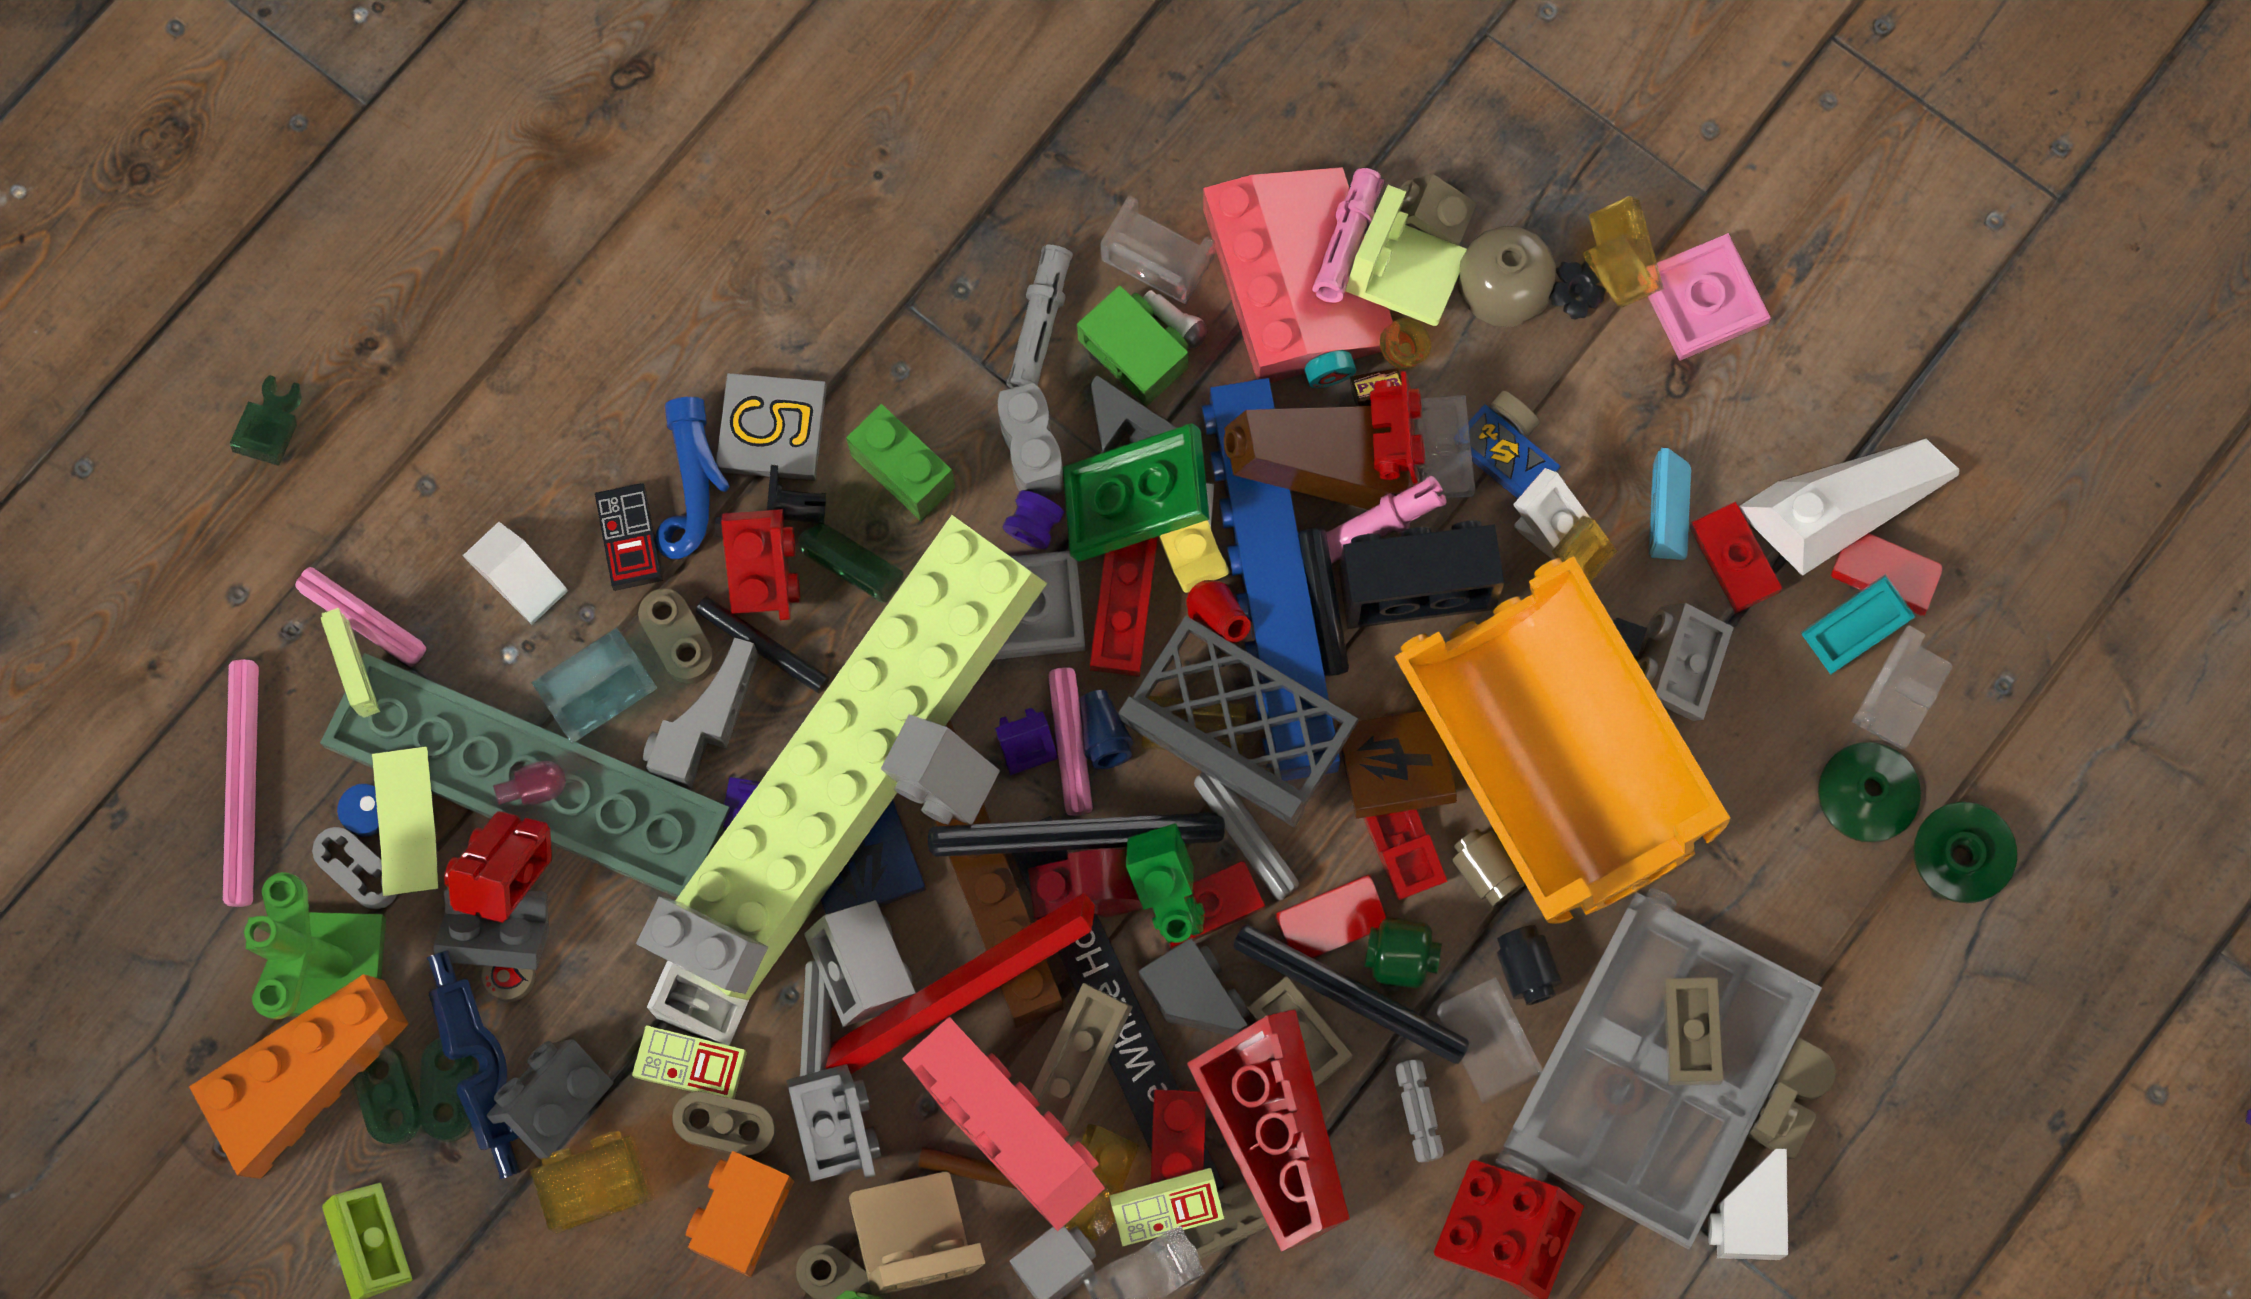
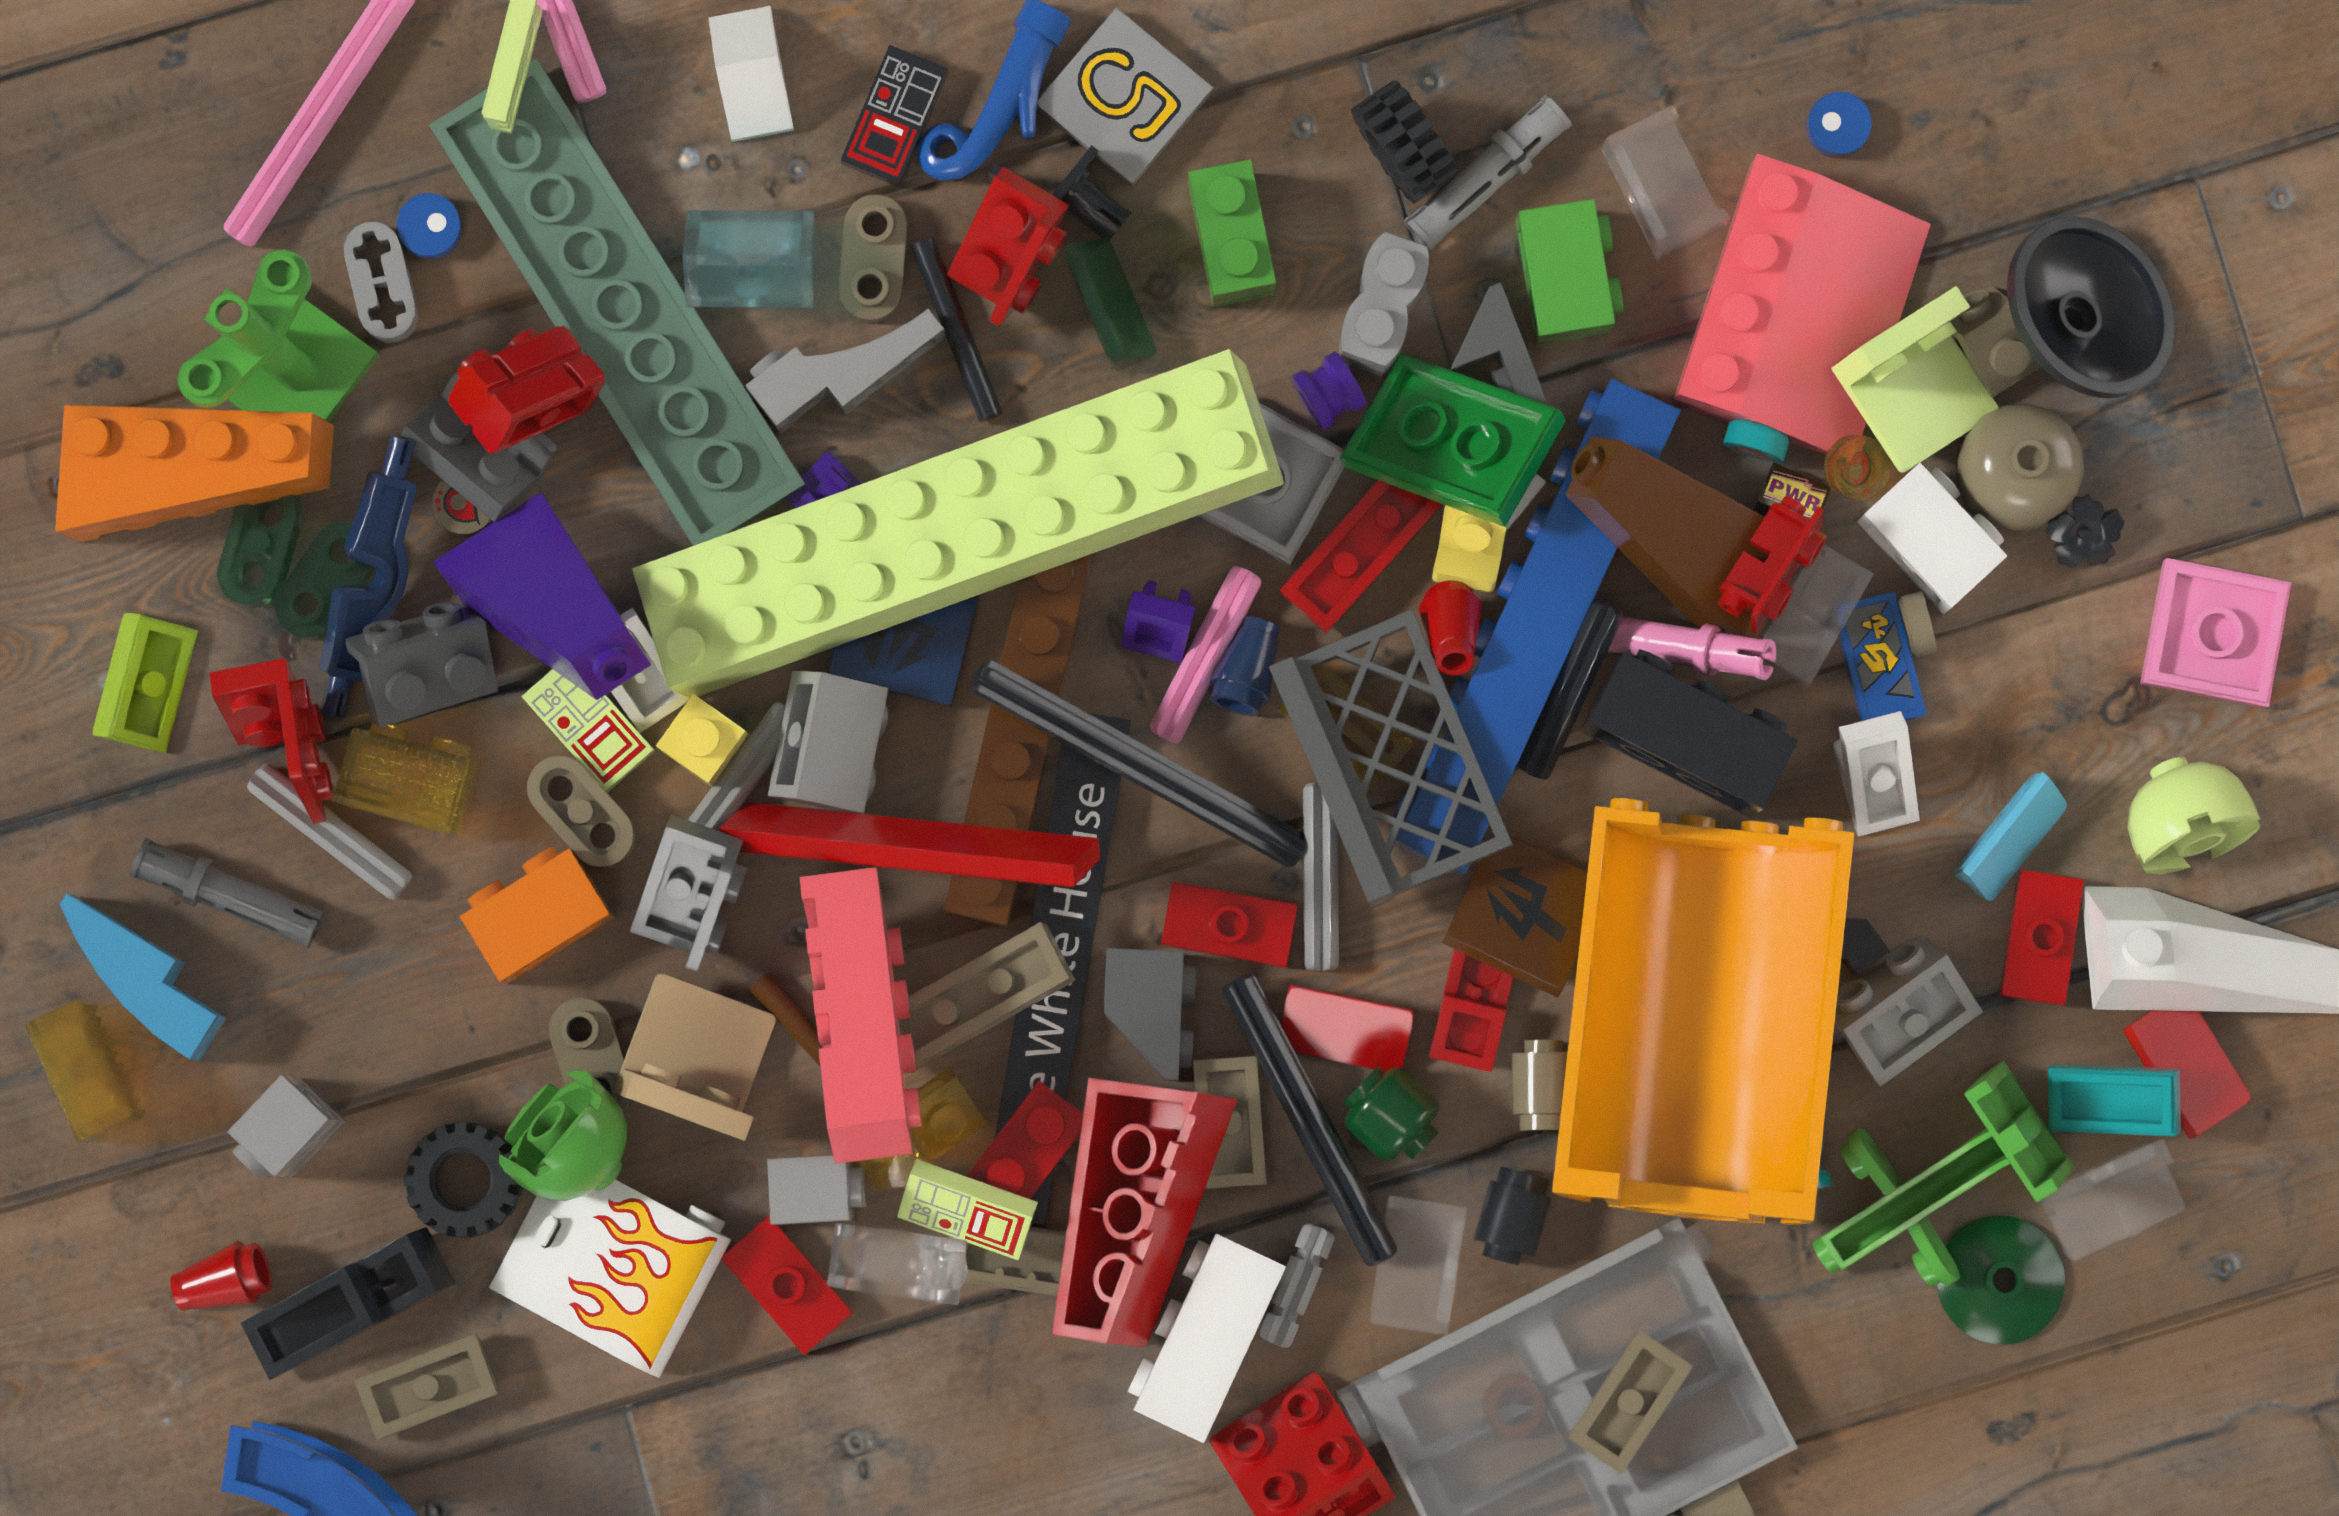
camera: 30 degrees right, 10 degrees up
yellowish green sticker [372,747,438,896] -> none
clear pink cylinder [493,760,566,806] -> none
light grey brick [636,896,768,994] -> none
light grey brick [881,714,1000,825] -> none
dark red brick [1028,849,1143,920] -> none
green brick [1126,823,1205,943] -> none
white piece [1143,290,1207,349] -> none
bright pink pin [1312,168,1384,303] -> none
clear yellow tile [1551,515,1617,583] -> none
clear yellow slope [1583,196,1664,307] -> none
dark green dish [1913,802,2017,904] -> none
none -> red bracket [209,658,334,824]
none -> light grey axle [247,763,412,900]
none -> dark purple slope [433,492,651,700]
none -> light yellow brick [656,694,750,787]
none -> white brick [1128,1234,1286,1443]
none -> black tyre [1351,80,1458,204]
none -> blue tile [1806,92,1872,158]
none -> bright green piece [1813,1060,2075,1288]
none -> white brick [1857,463,2007,614]
none -> black dish [2007,216,2175,398]
none -> yellowish green cylinder [2127,757,2261,875]

